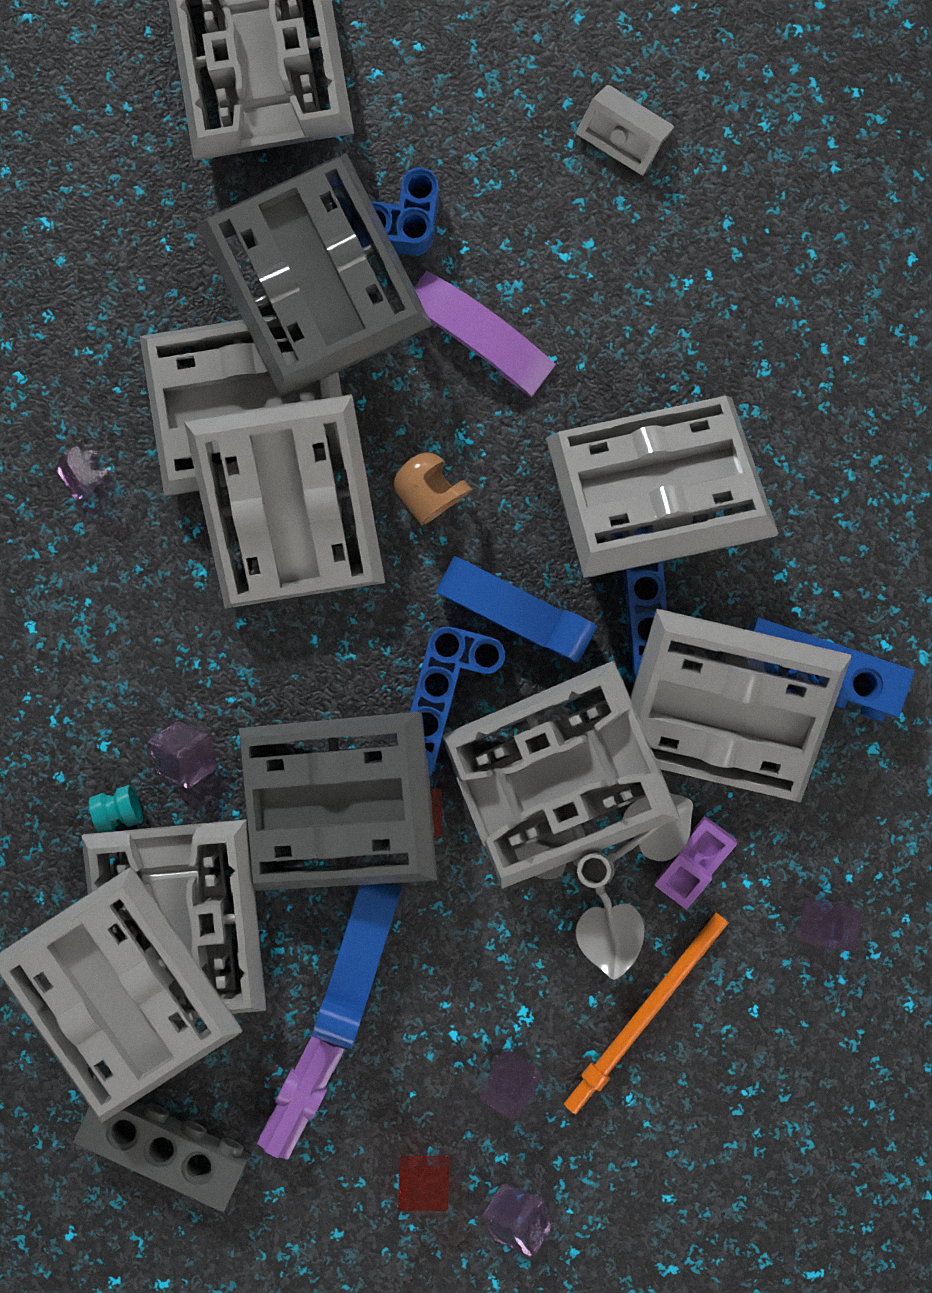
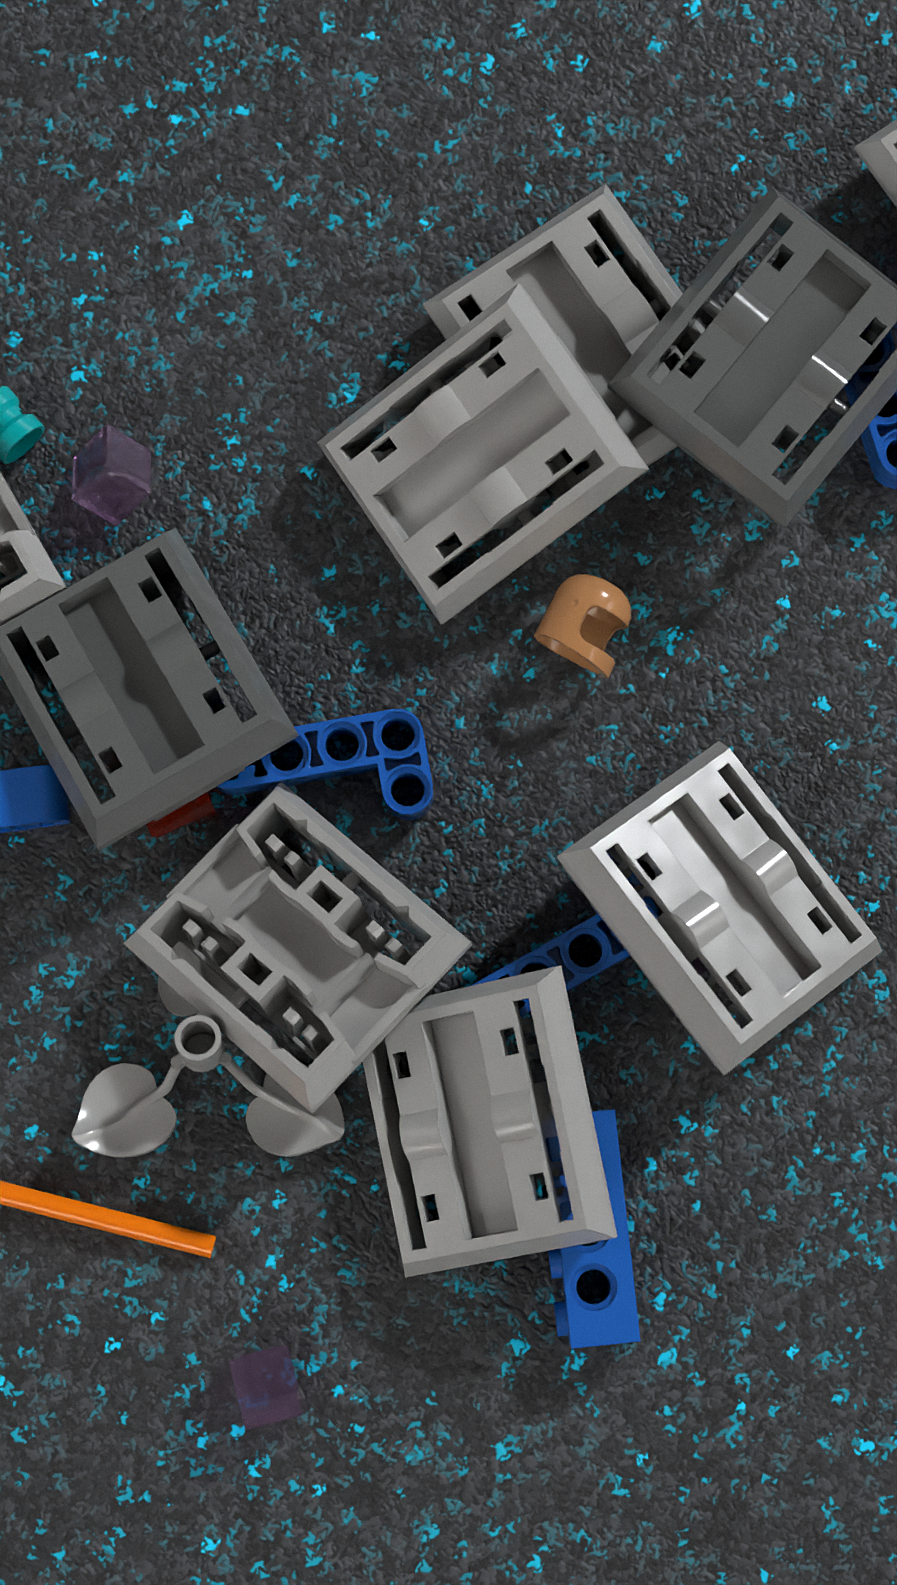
camera: 65 degrees right, 5 degrees down
clear purple tile [55,446,109,502] -> none
medium lavender slope [414,271,555,398] -> none
blue beam [435,556,597,665] -> none
medium lavender slope [654,815,737,910] -> none

